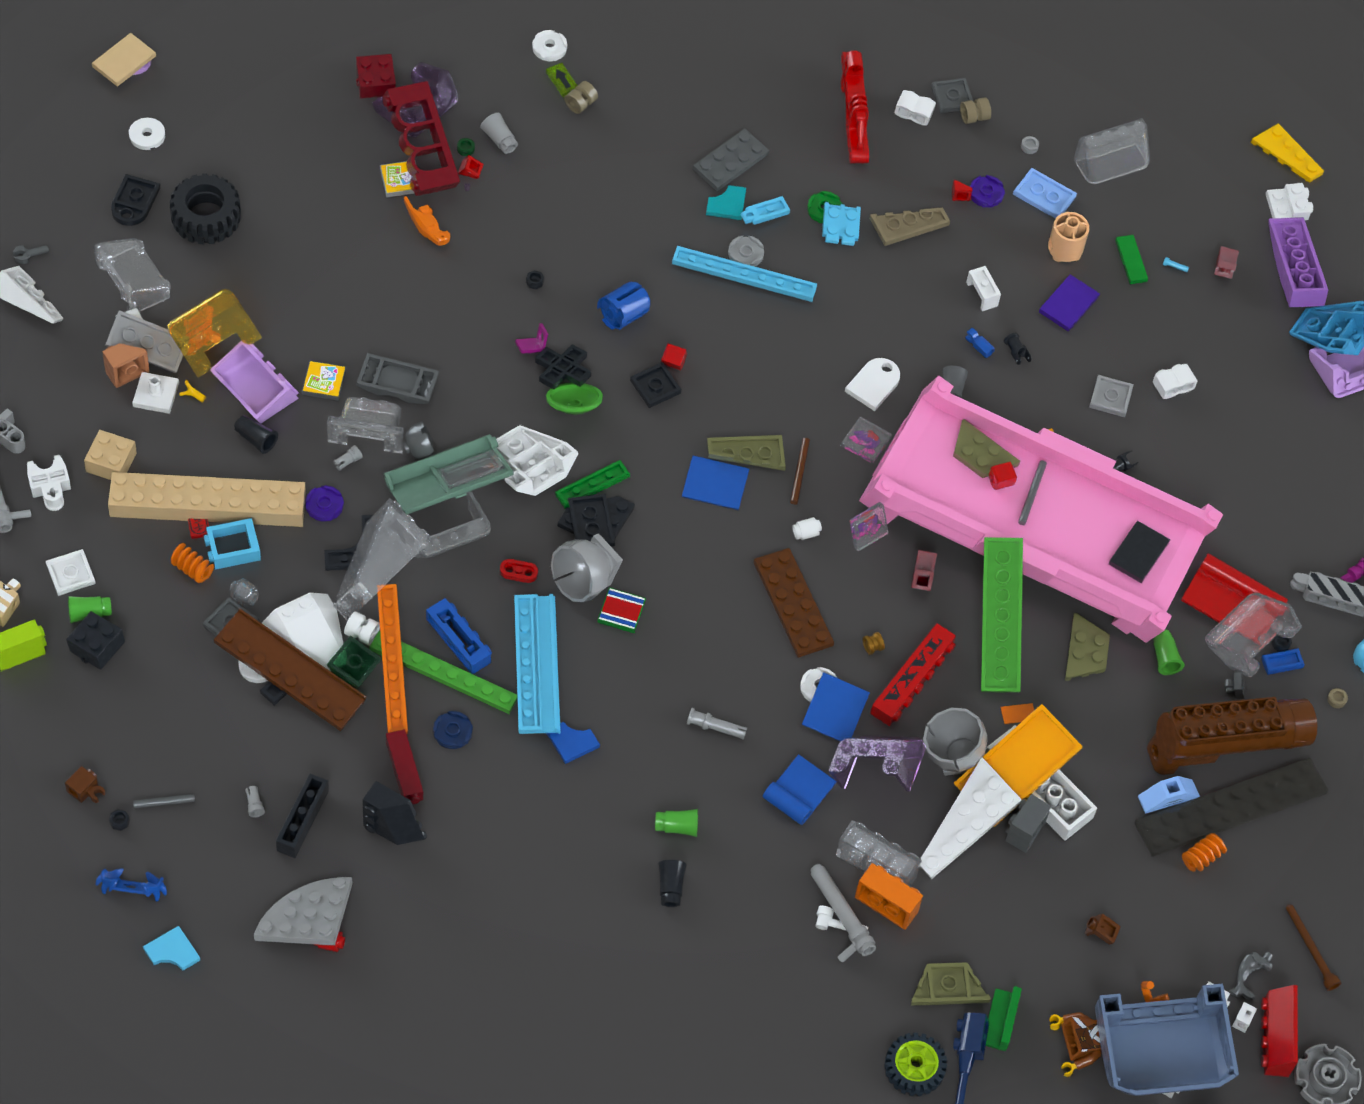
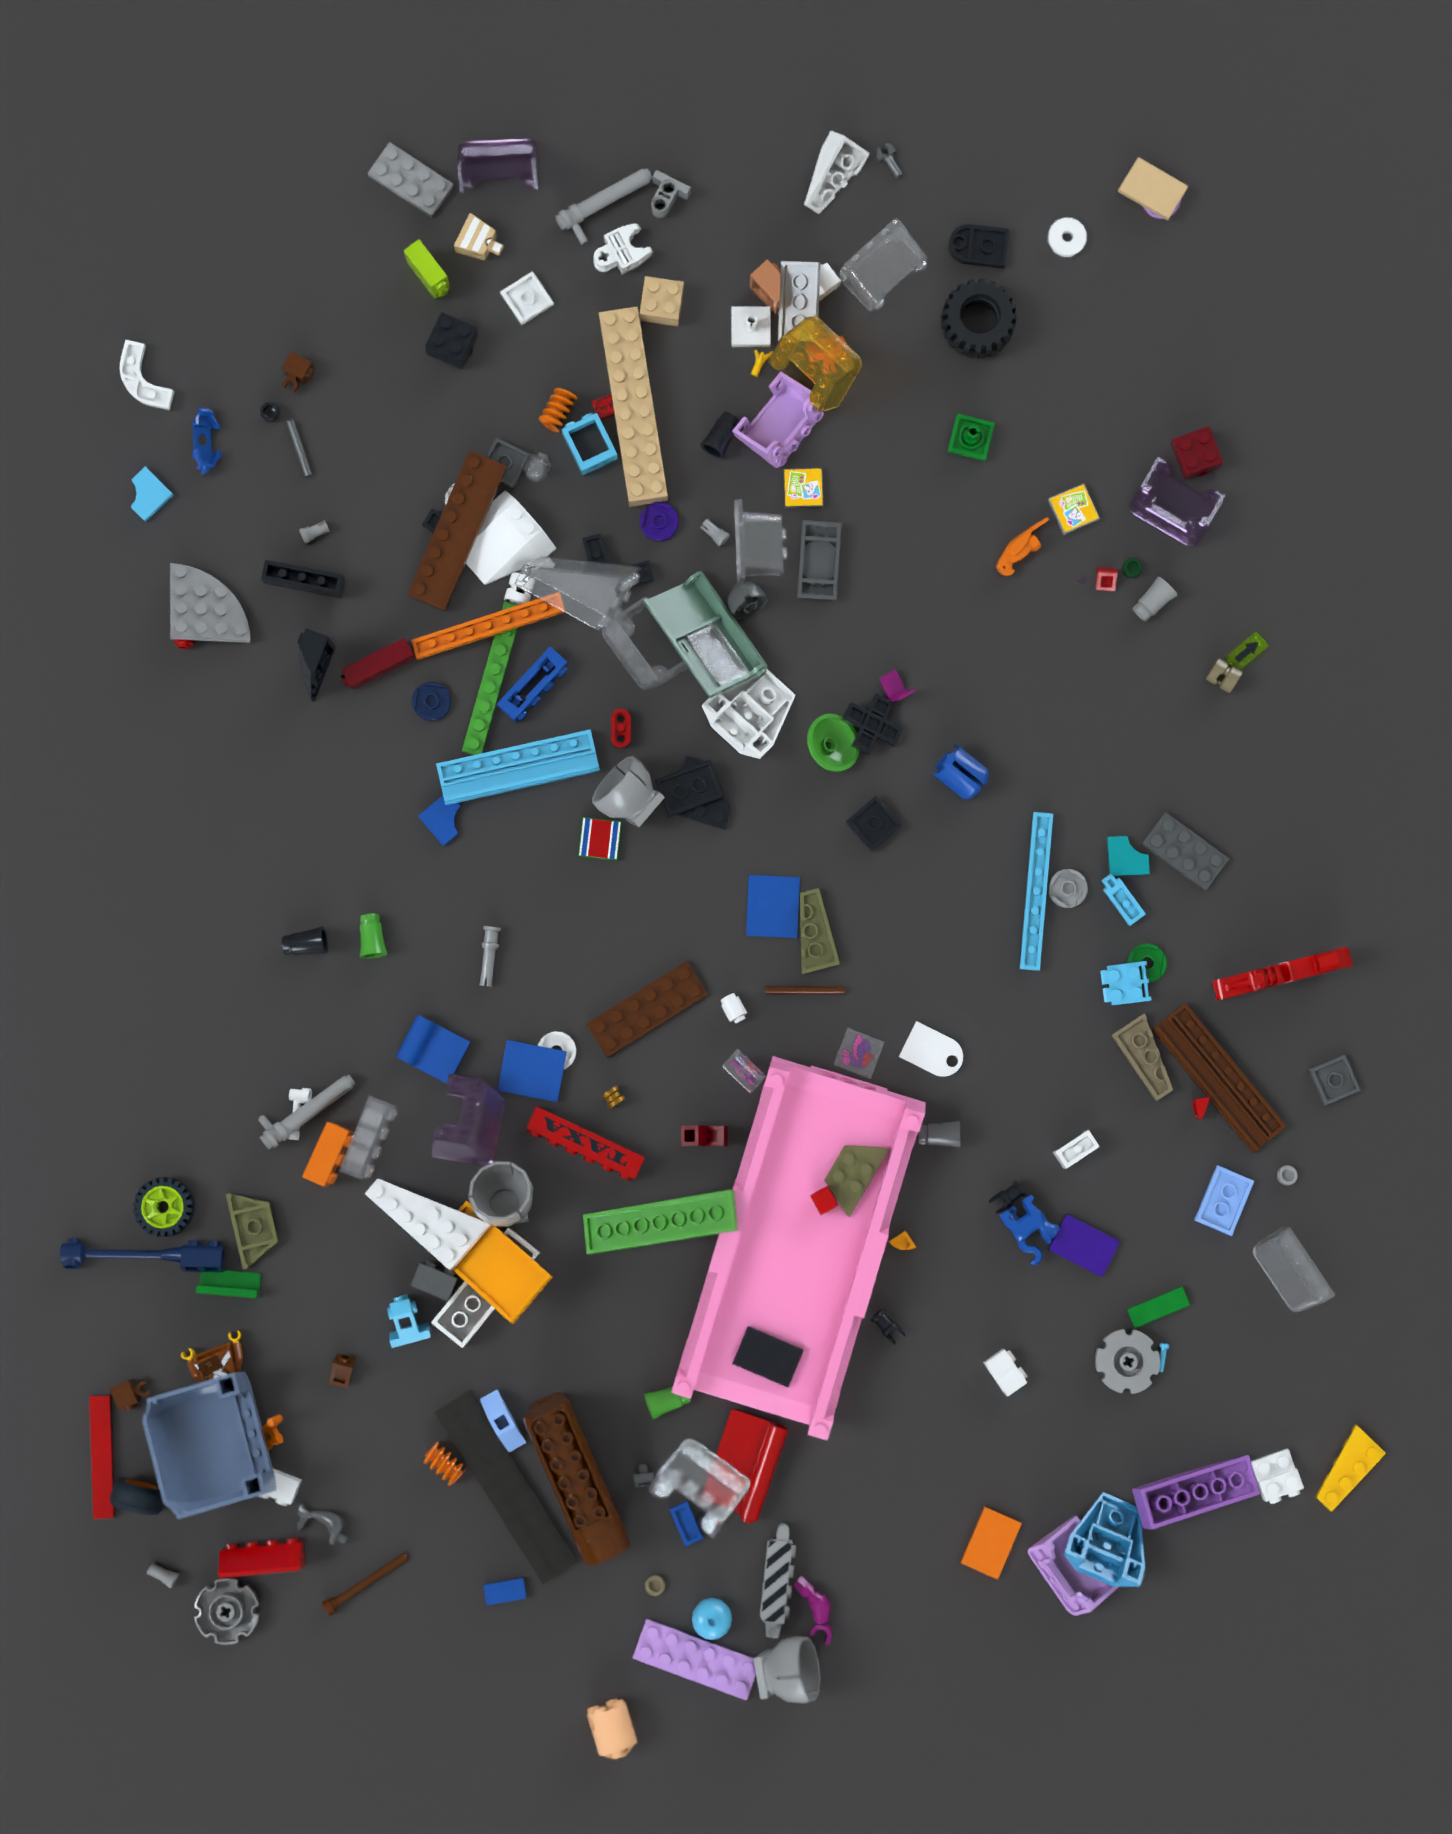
camera: 80 degrees right, 25 degrees up
bright green plant [68,596,112,623] -> none
clear green slope [327,636,382,688] -> none
dark red fence [383,81,460,196] -> none
black tile [526,270,544,289] -> none
white tile [532,30,567,61] -> none
green tile [555,460,630,509] -> none
red piece [661,343,687,371] -> none
white brick [894,90,936,126] -> none
dark tan wheel [960,97,991,124] -> none
blue bar [965,328,995,358] -> none
dark purple tile [970,175,1005,207] -> none
orange sticker [1001,703,1034,724] -> none
dark grey bar [1018,460,1047,525] -> none
light nougat cylinder [1048,212,1089,262] -> none
olive wing [1065,613,1110,681] -> none
light grey tile [1089,375,1134,417] -> none
brick [1214,246,1239,279] -> none
white piece [1232,1002,1257,1033] -> none
none -> white plate [120,340,174,410]
none -> medium azure tile [387,1294,431,1348]
none -> blue tile [483,1577,527,1605]
none -> green plate [947,413,995,462]
none -> orange tile [960,1506,1022,1580]
none -> blue animal [999,1195,1060,1265]
none -> light grey piece [1095,1329,1160,1394]
none -> reddish brown plate [1152,1003,1287,1153]

